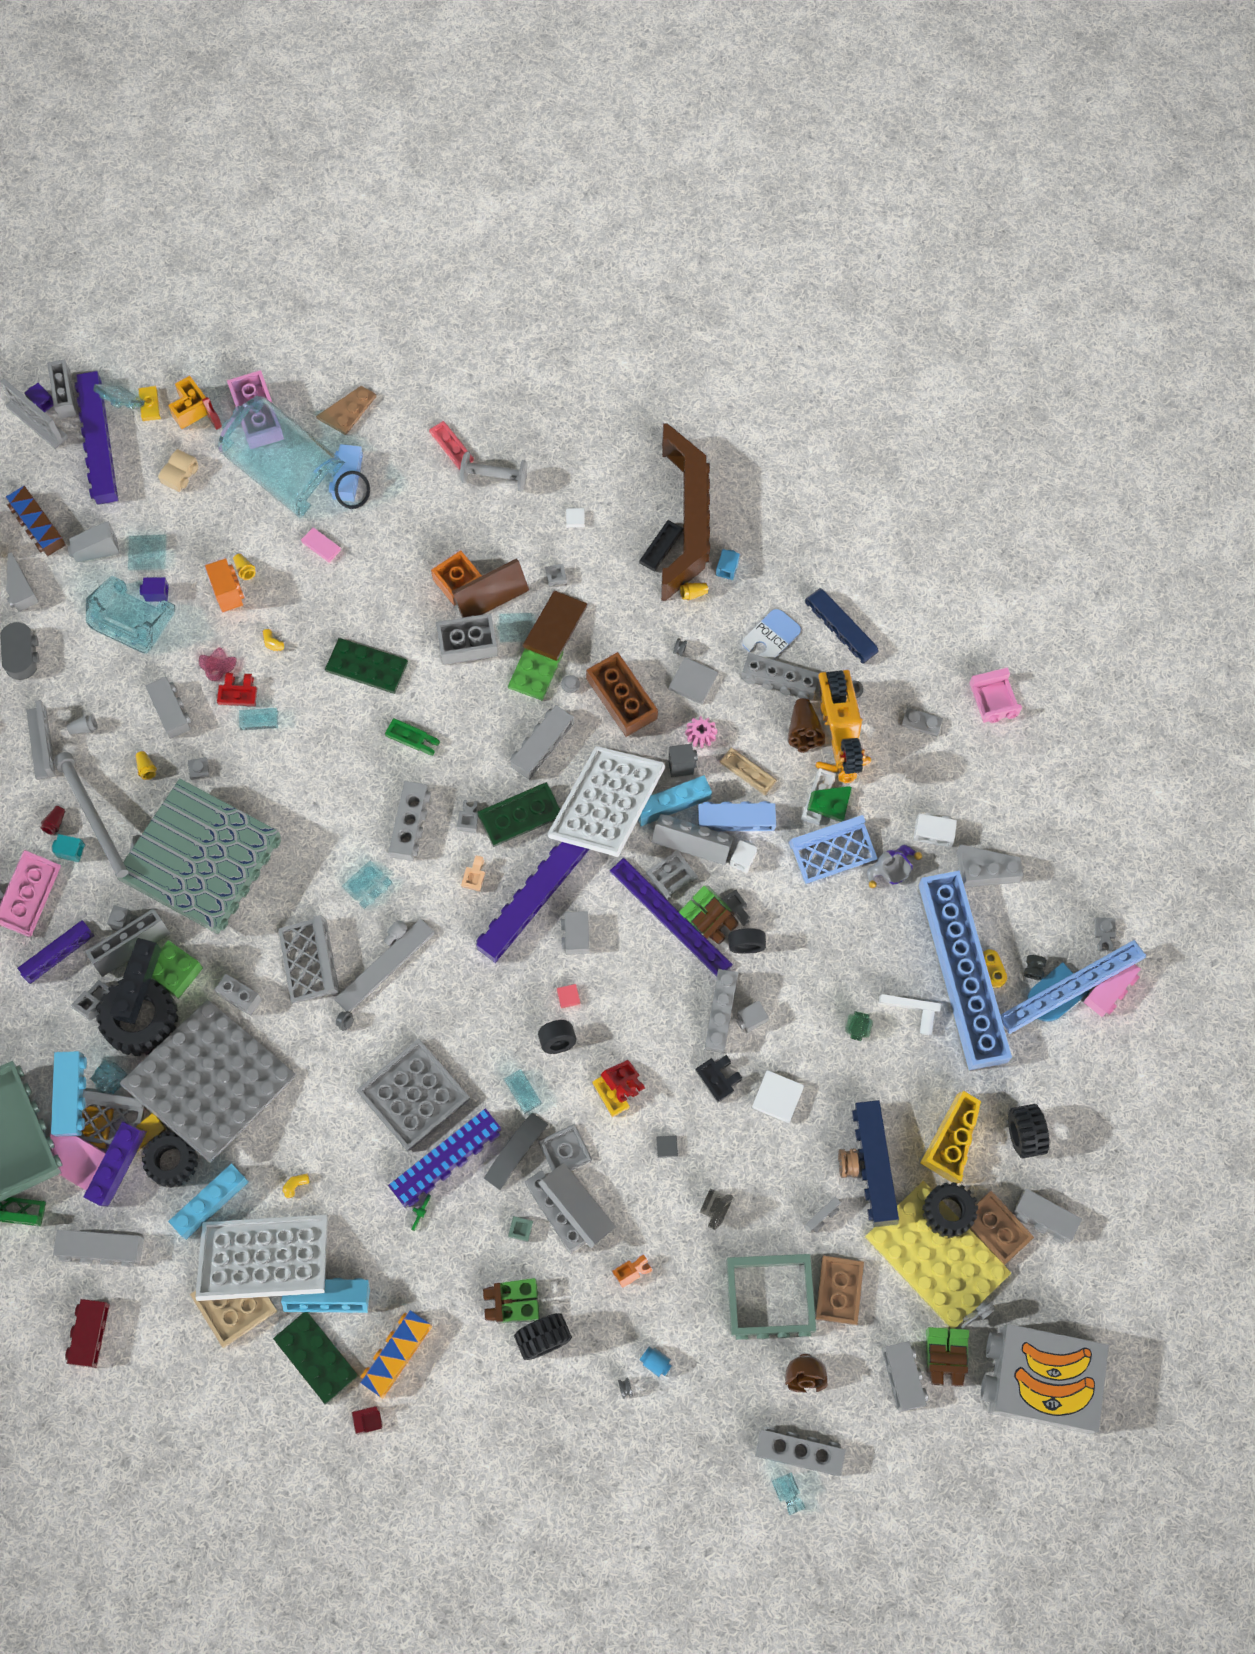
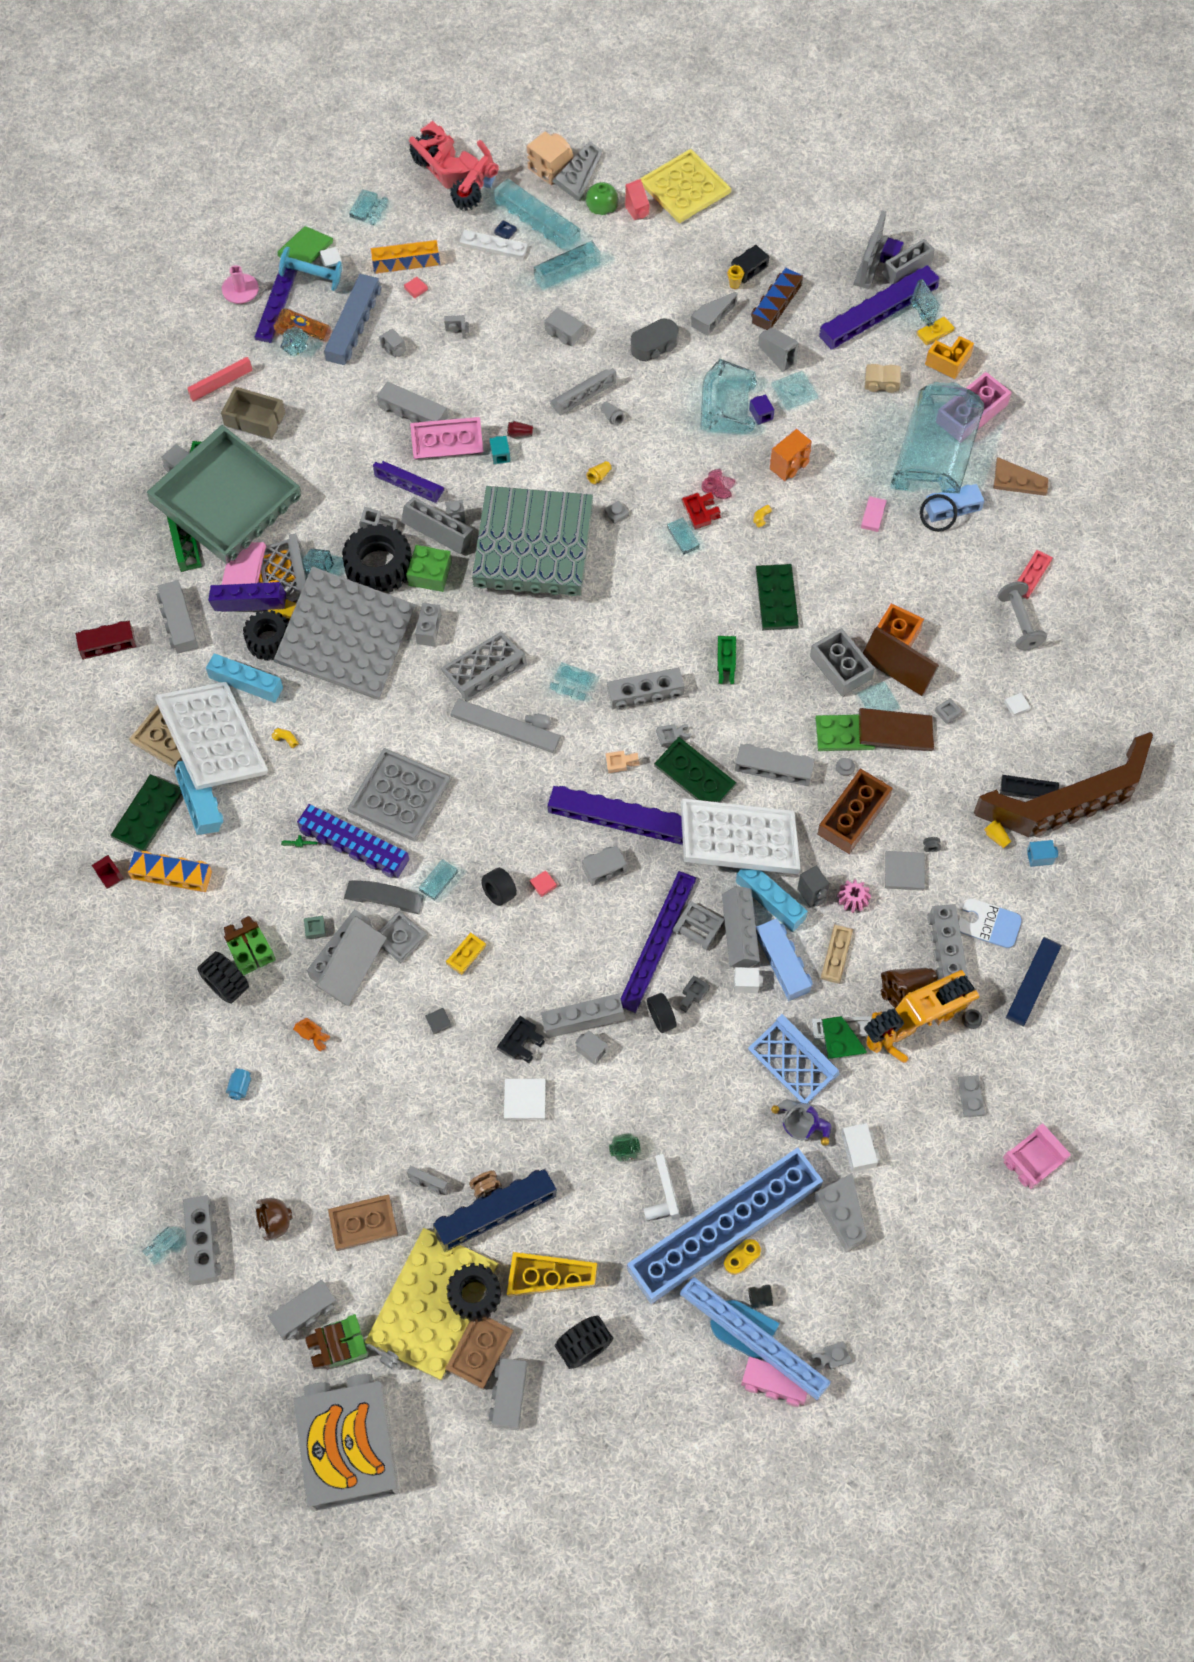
camera: 70 degrees right, 5 degrees down
medium azure brick [51,1051,87,1137] -> none
light grey piece [54,752,128,878] -> none
black brick [110,938,162,1025] -> none
light grey brick [145,677,191,739] -> none
red tile [202,397,222,430] -> none
yellow cone [233,553,256,580] -> none
dark grey plate [336,1011,354,1031] -> none
red plate [600,1060,645,1103] -> none
dark grey bush [618,1377,633,1399] -> none
hips [679,885,739,944] -> none
clear smoke piece [700,1188,734,1230] -> none
sand green window [726,1254,816,1340] -> none

